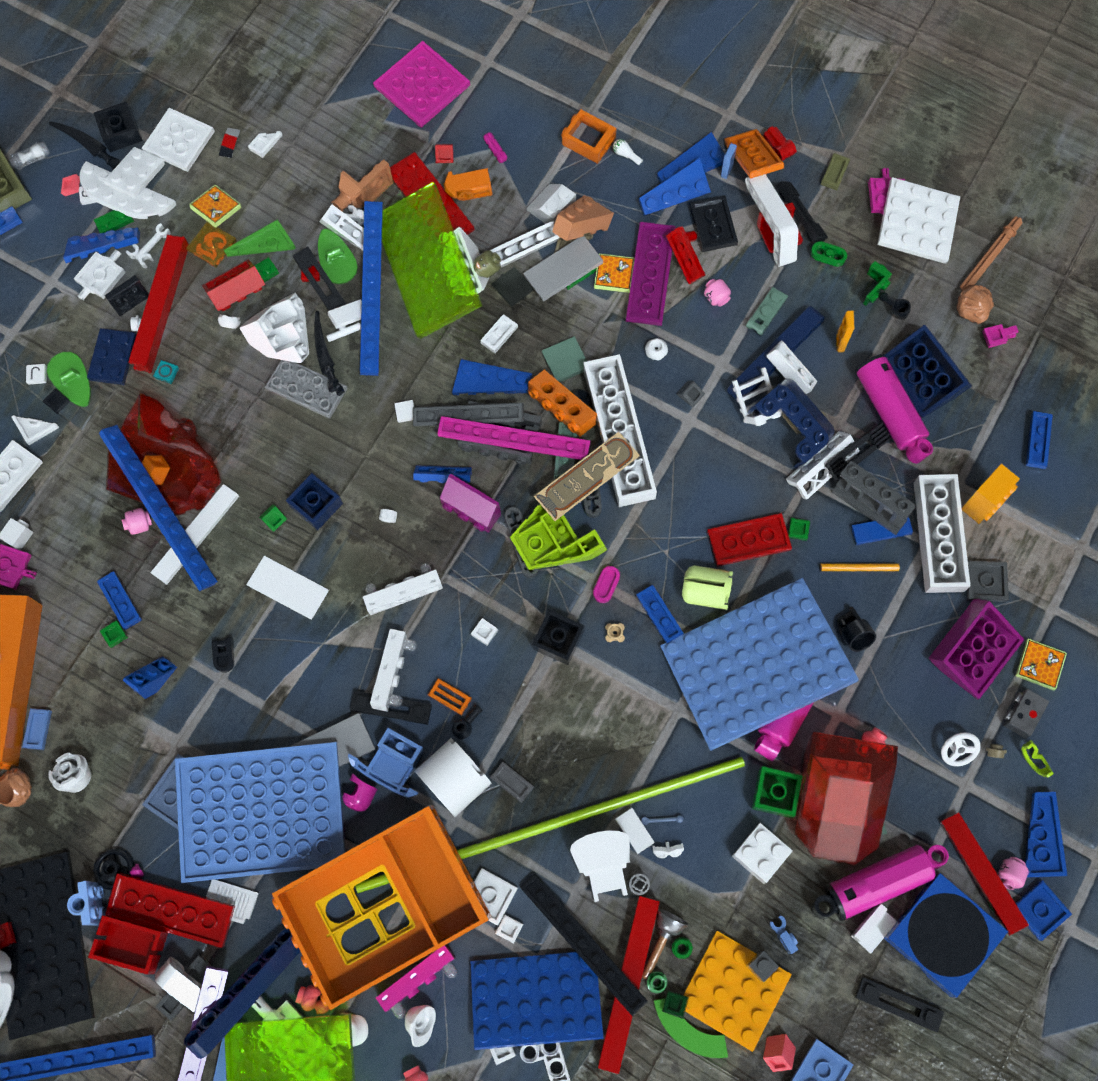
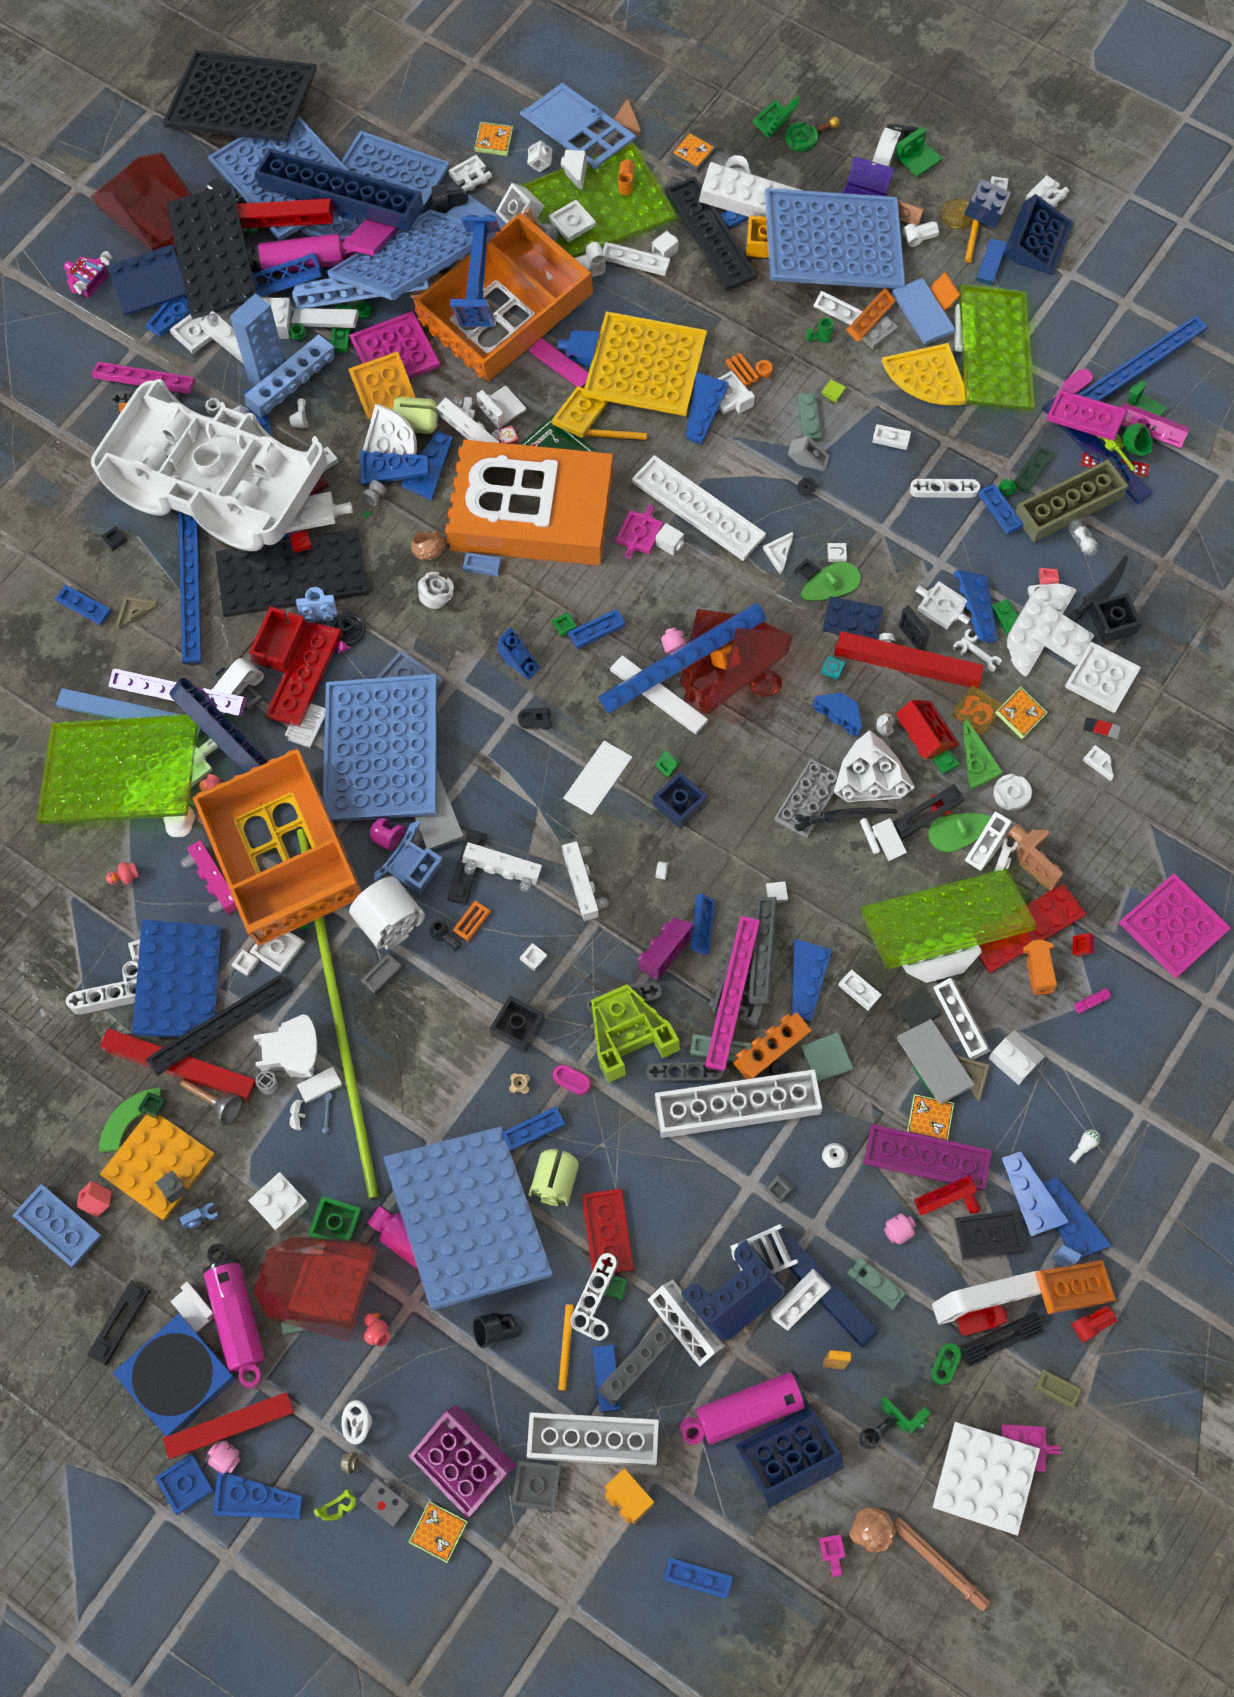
camera: 90 degrees right, 5 degrees down
blue plate [360,201,383,376] -> none
white hat [405,1005,436,1047] -> none
olive head [473,250,501,278] -> none
sticker [534,432,640,521] -> none
nougat wedge [552,195,614,241] -> none
orange window [561,109,616,164] -> none
green plate [646,971,668,993] -> none
green plate [672,937,693,959] -> none
black container [825,423,892,480] -> none
none -> white beam [571,1253,618,1340]
none -> blue slope [812,693,862,737]
none -> white tile [993,774,1032,811]

